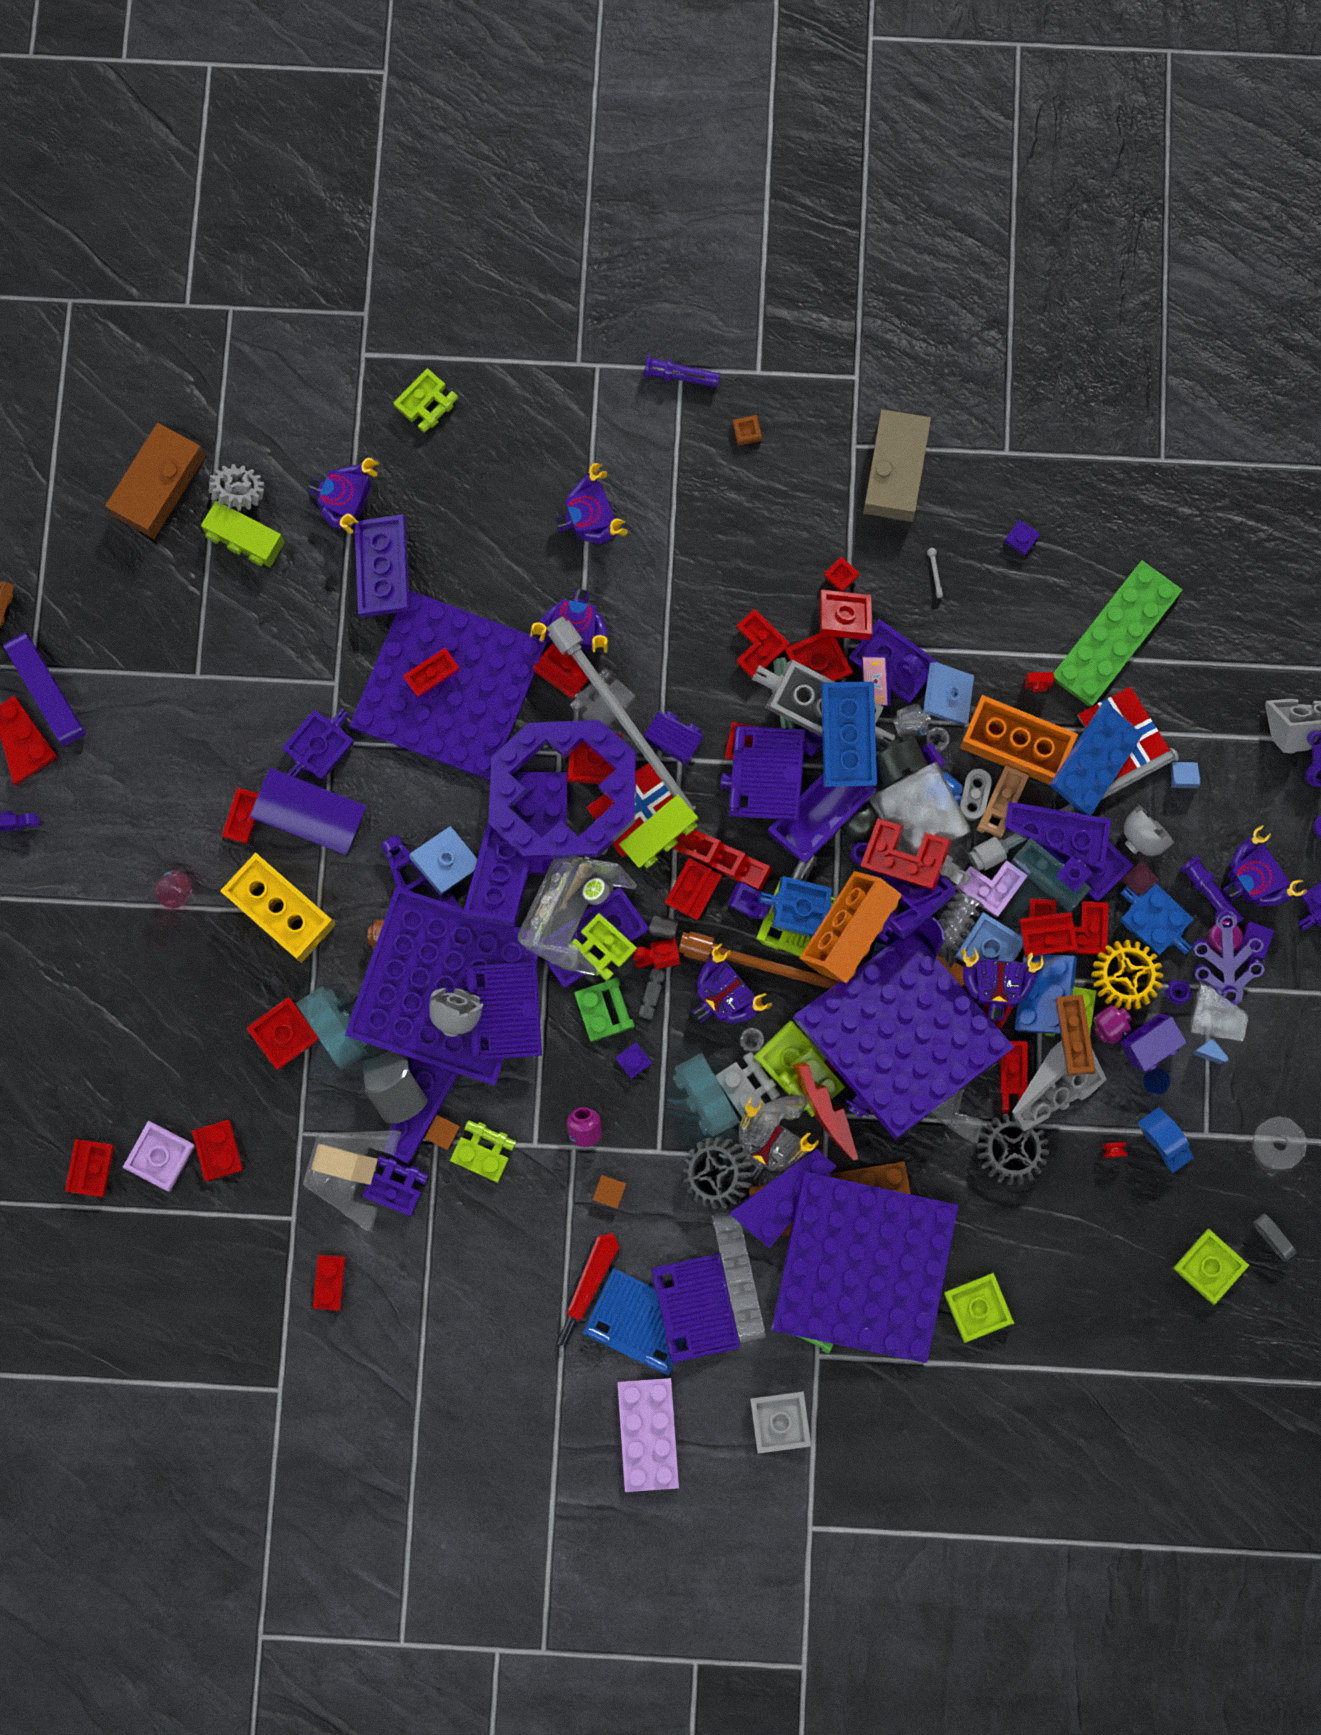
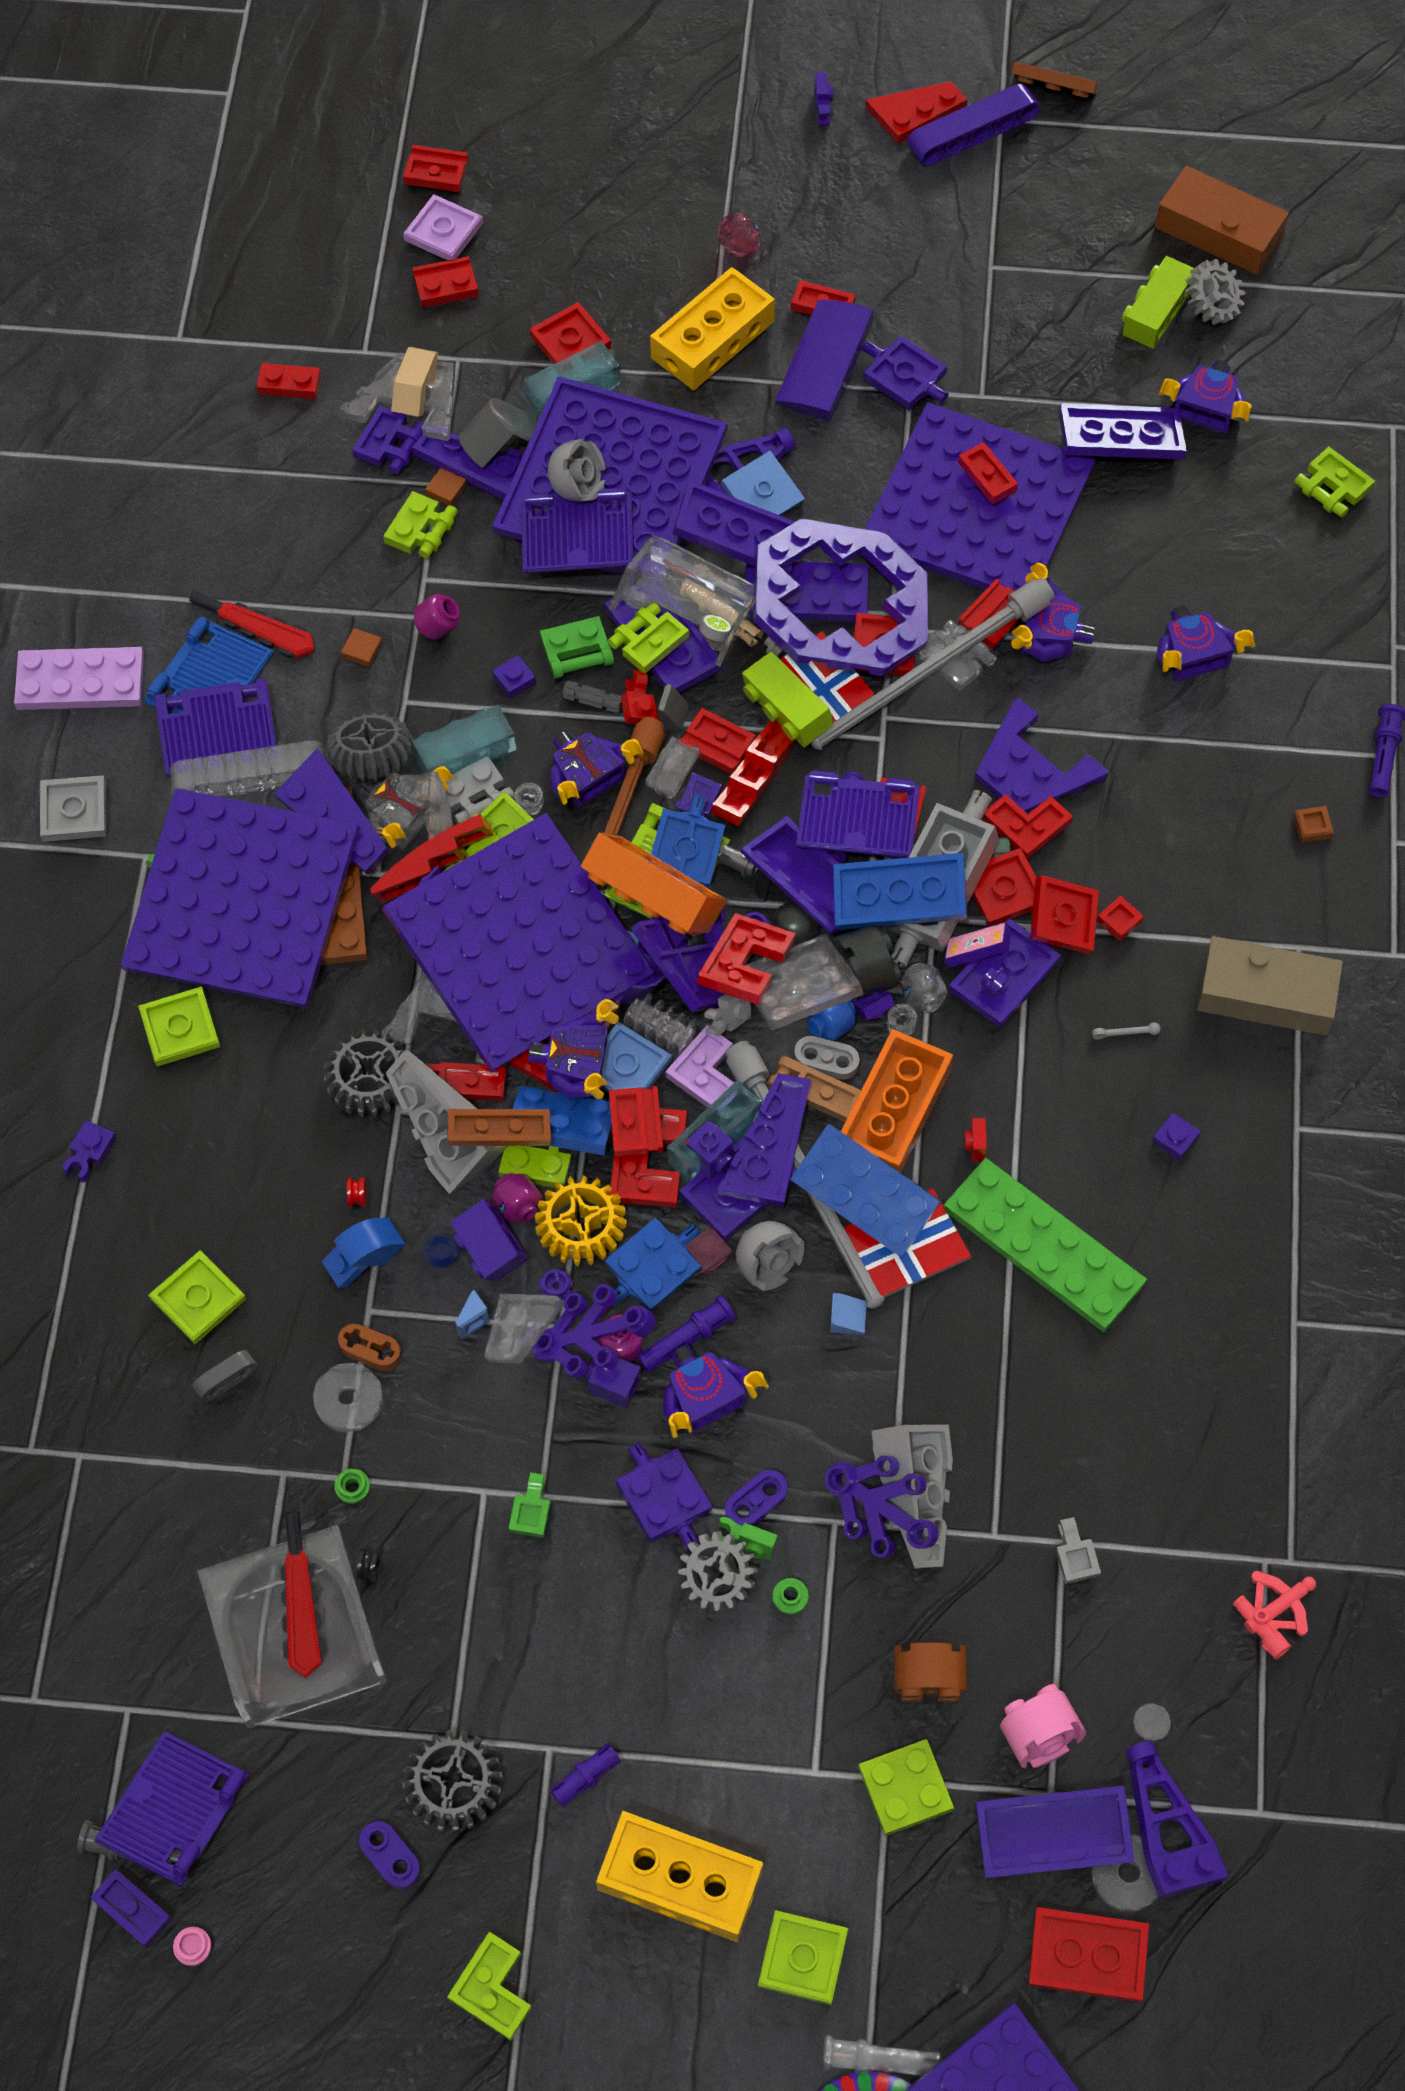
camera: 90 degrees right, 15 degrees down
dark purple brick [644,711,703,766] -> none
medium blue plate [923,662,974,725] -> none
none -> dark purple plate [62,1120,117,1183]
none -> dark orange beam [338,1324,402,1371]
none -> clear hips [645,737,700,799]
none -> dark purple wing [975,697,1109,814]

